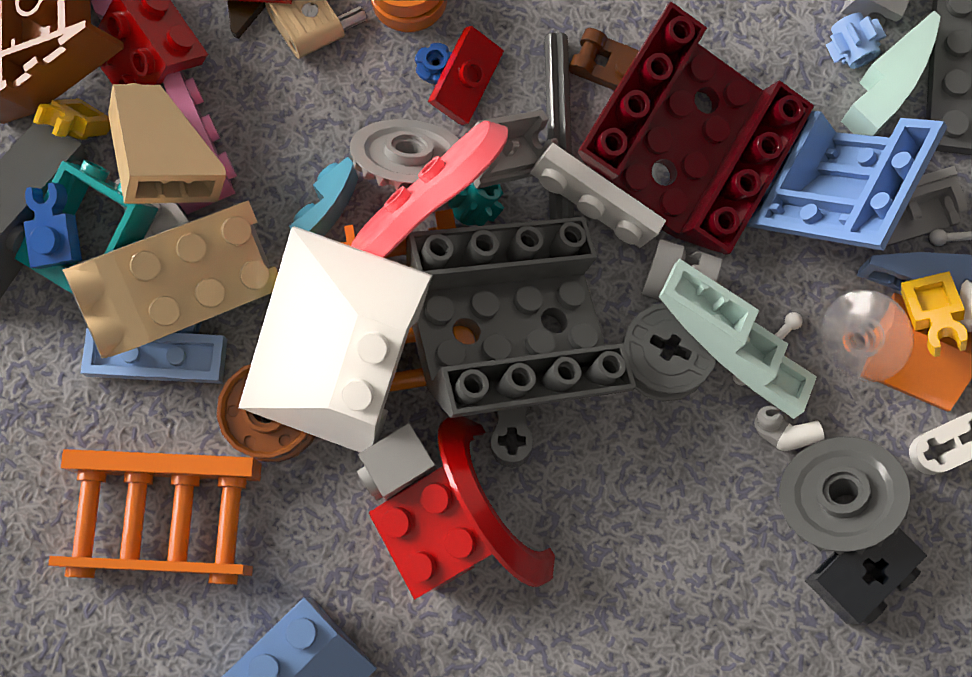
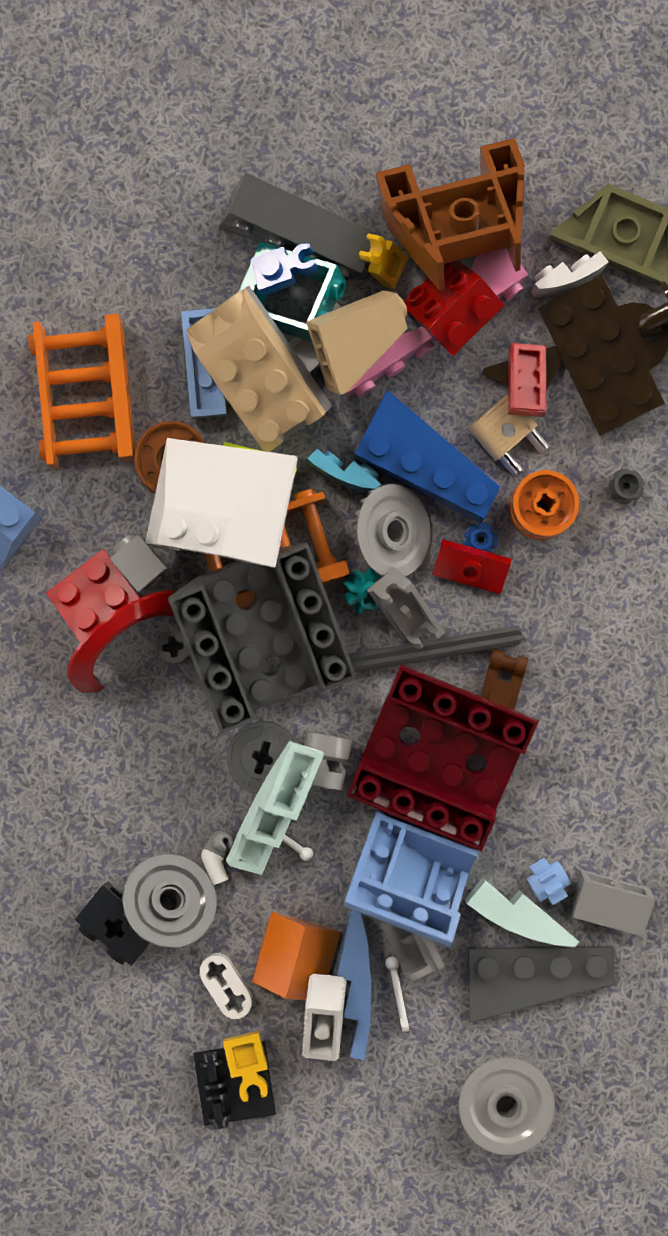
camera: 75 degrees right, 10 degrees up
coral plate [351,121,508,258] -> none
white plate [530,143,666,248] -> none
clear dish [821,290,914,382] -> none
yellow plate [901,271,968,357] -> none
none -> blue wedge [354,390,501,523]

